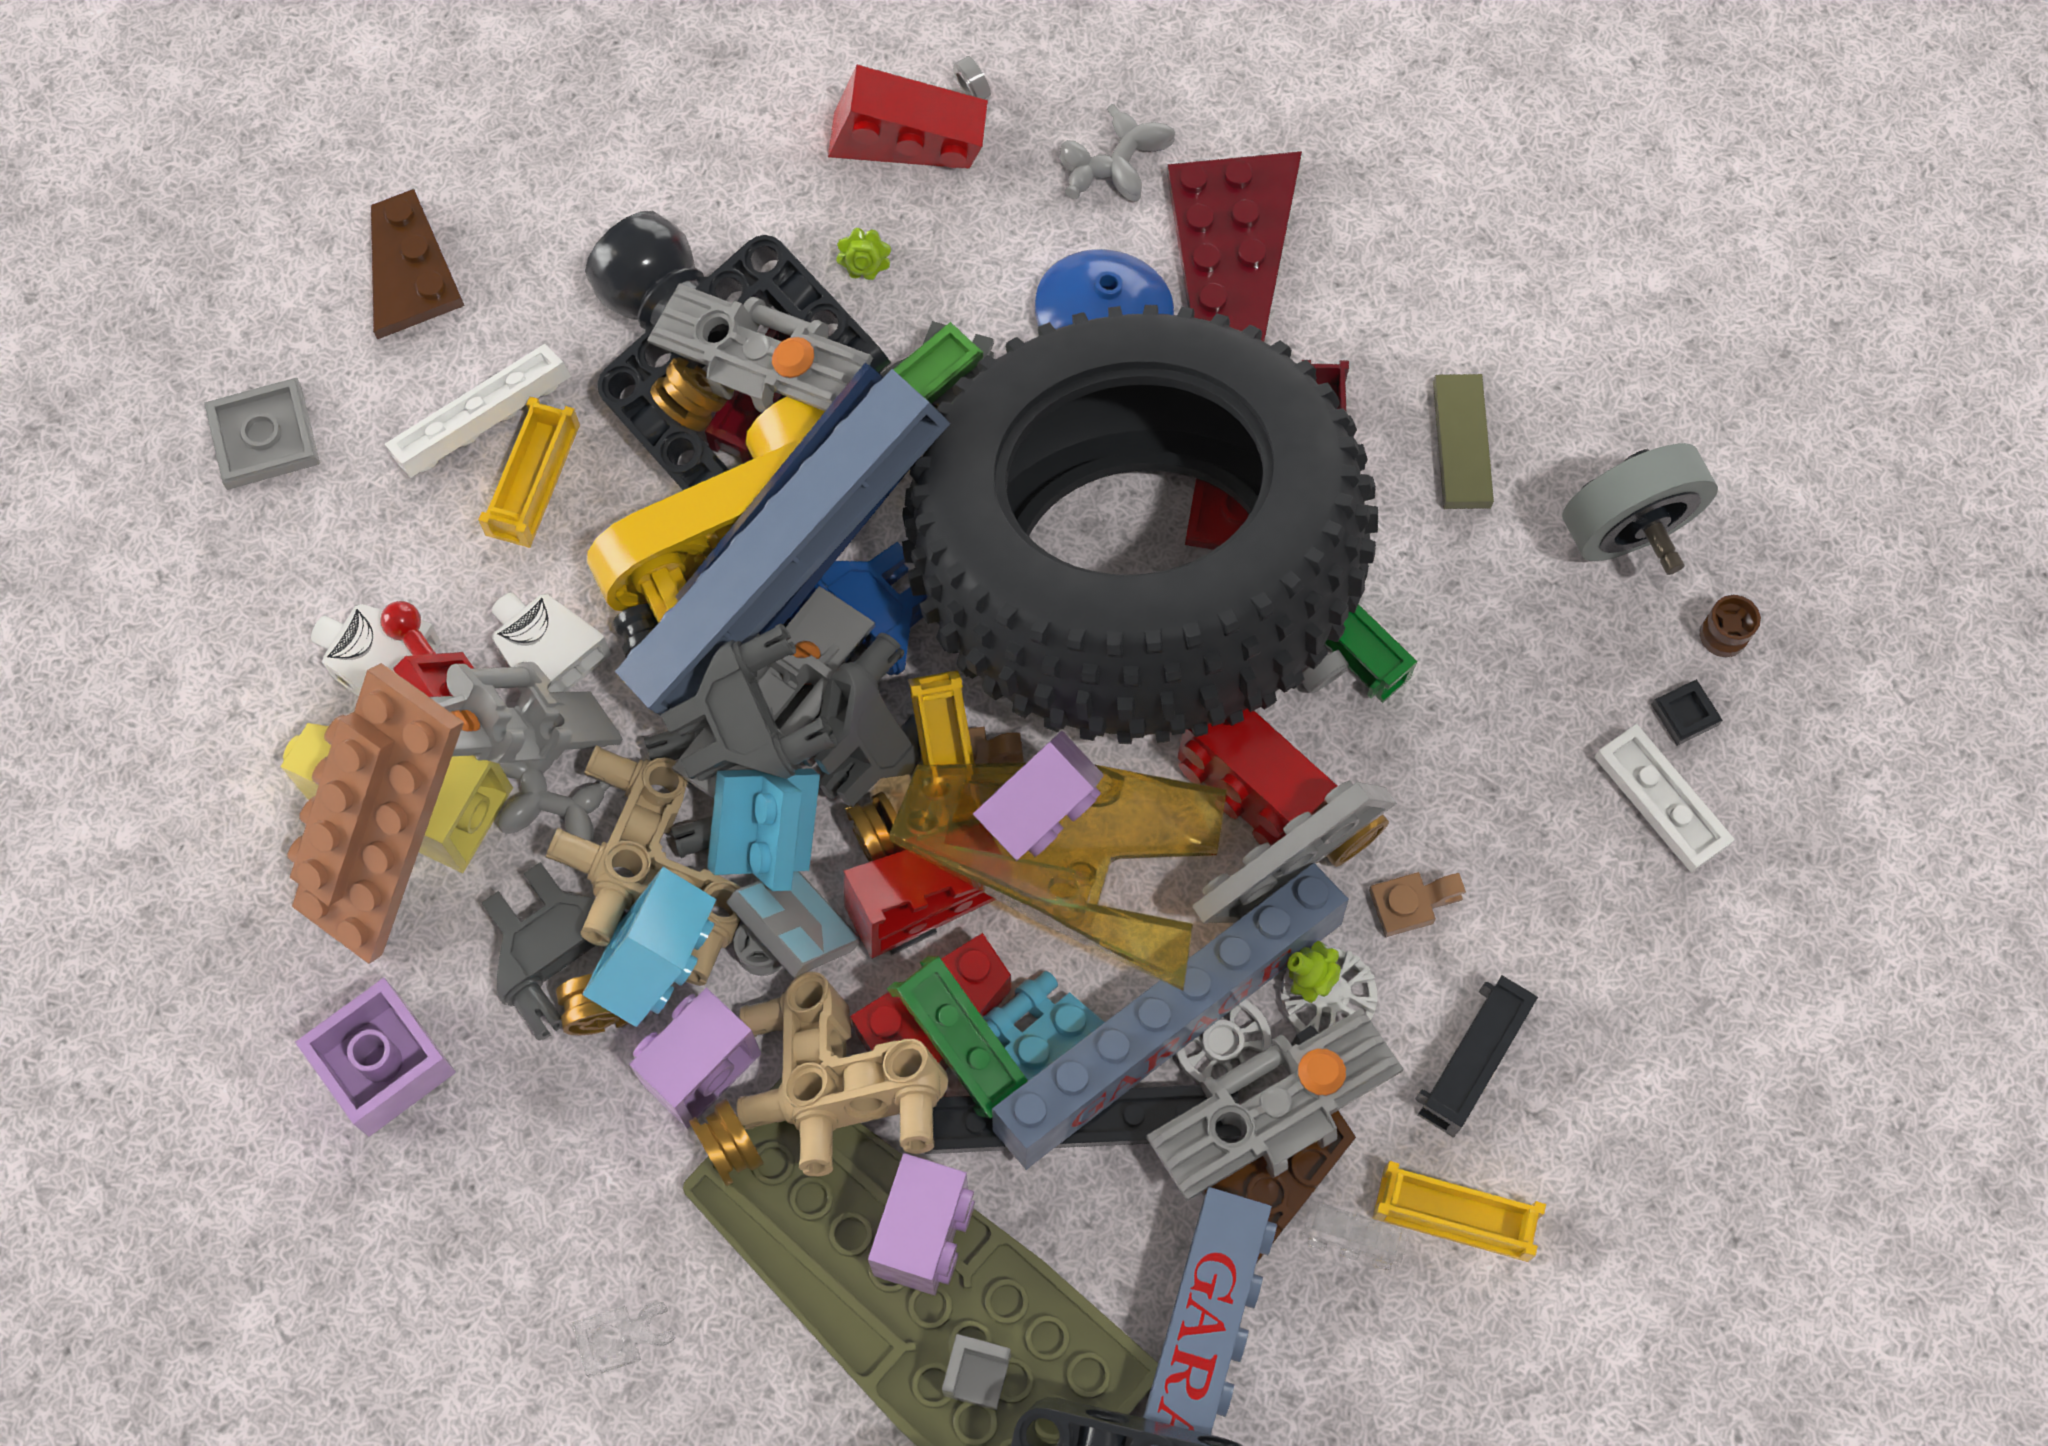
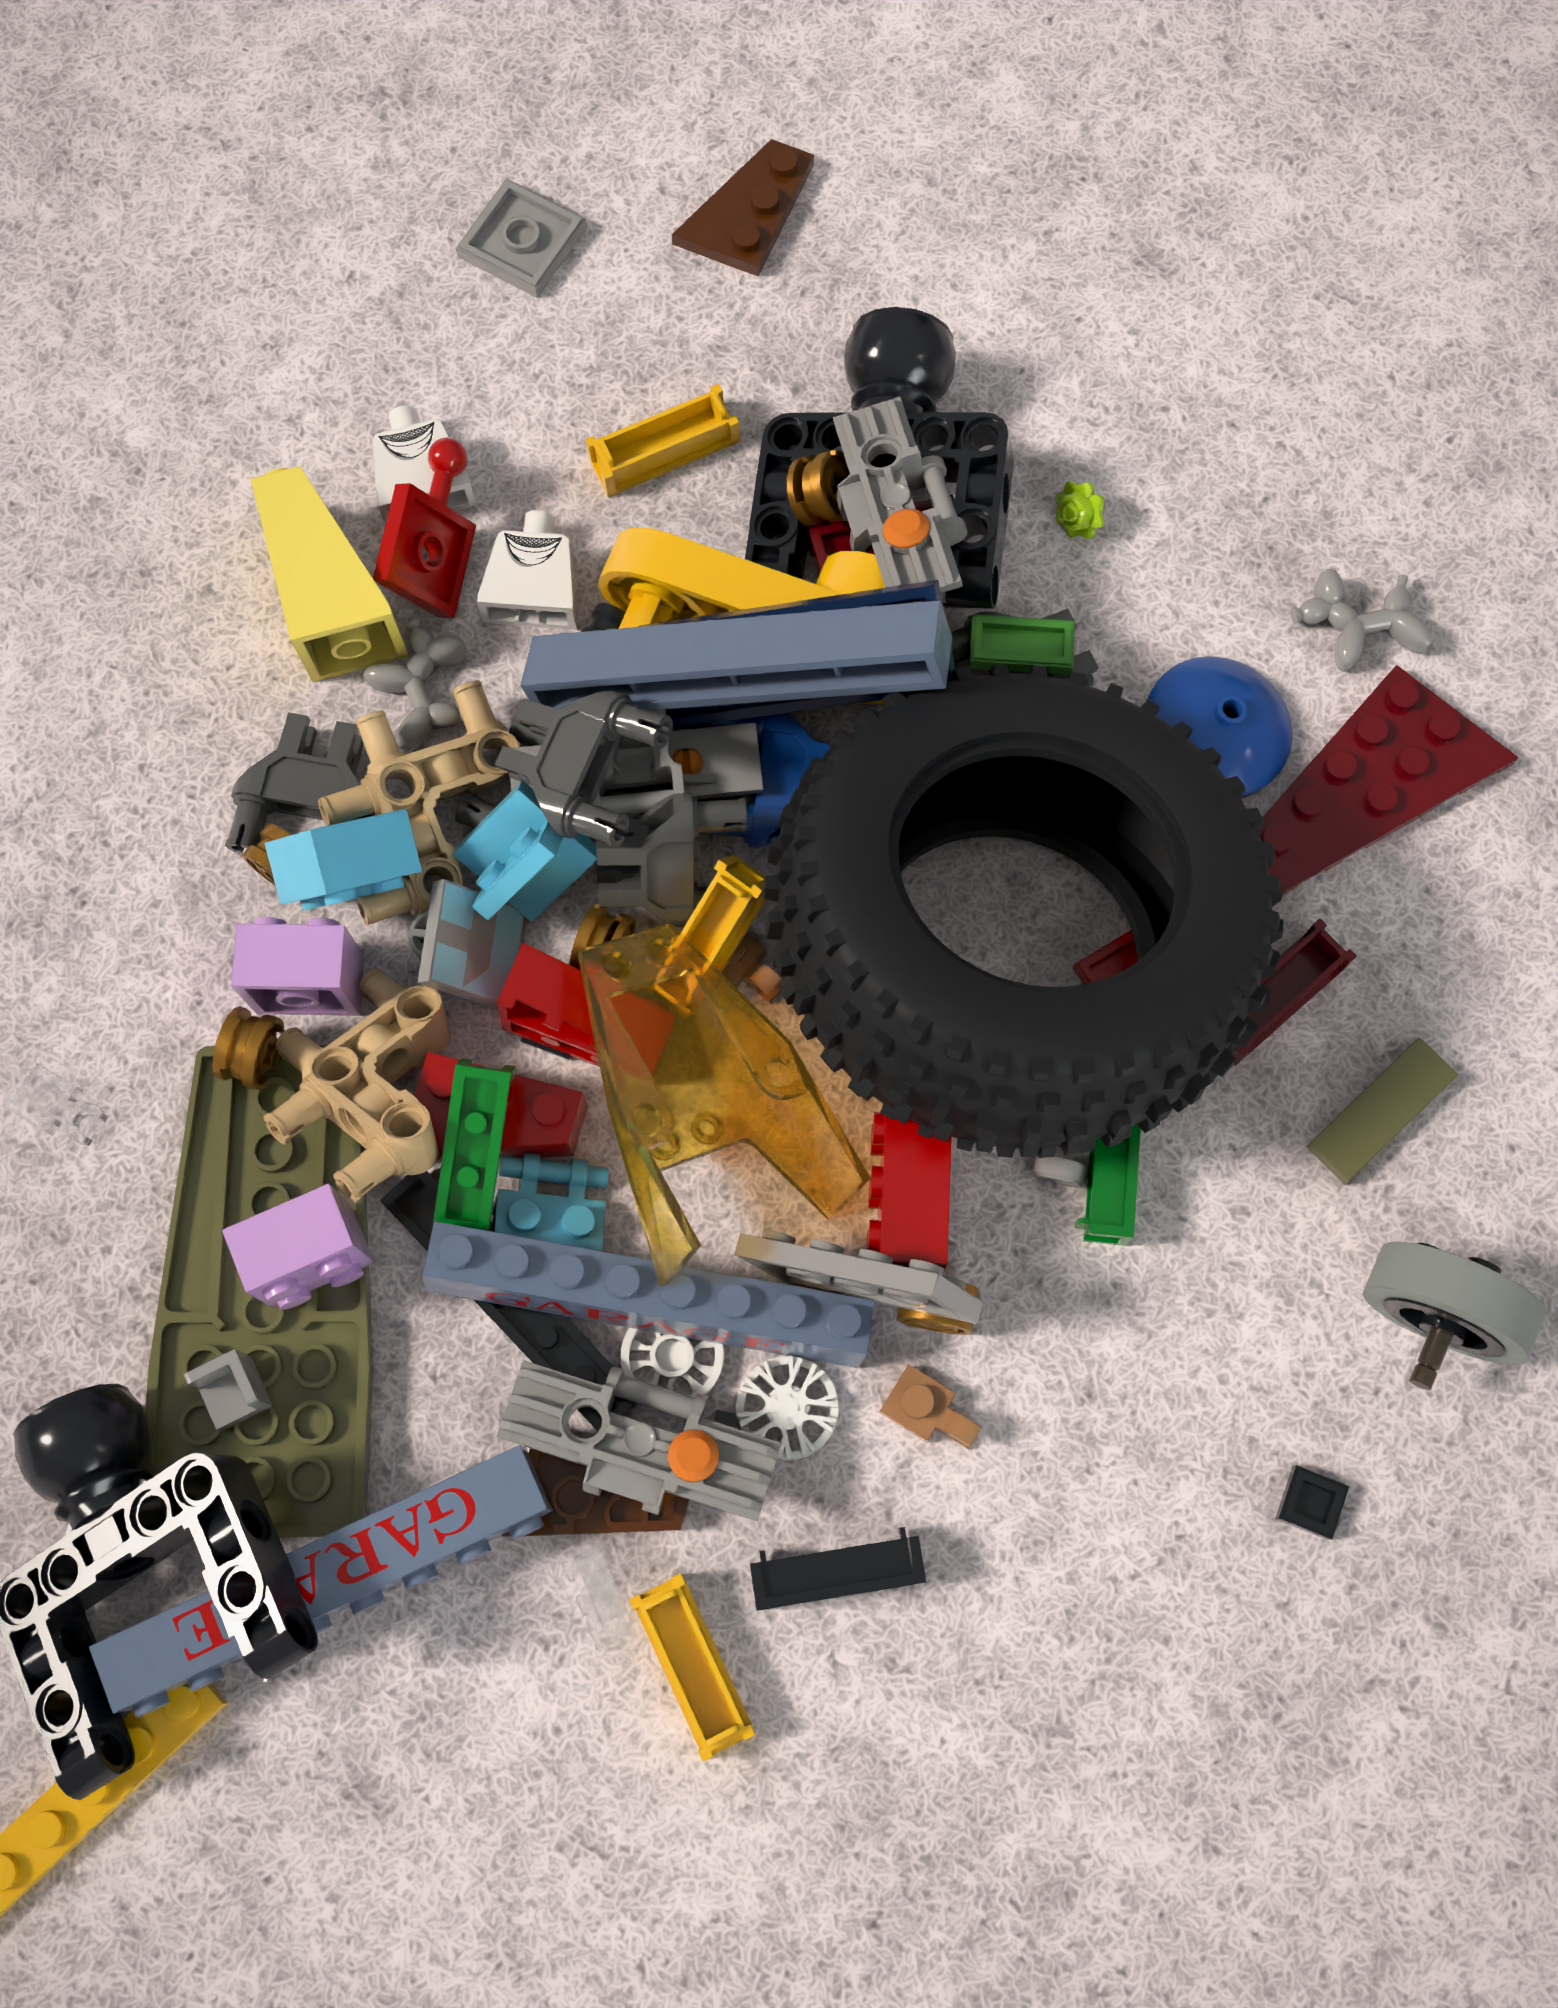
camera: 50 degrees right, 5 degrees up
nougat plate [287,663,464,964] -> none
lavender brick [295,978,456,1137] -> none
white plate [385,344,571,478] -> none
light grey piece [430,662,623,763] -> none
red wedge [828,64,988,169] -> none
light grey tile [953,56,991,99] -> none
lavender brick [973,730,1104,861] -> none
lime plant [1287,941,1341,1003] -> none
white plate [1594,724,1735,874] -> none
reddish brown wheel [1699,594,1761,658] -> none

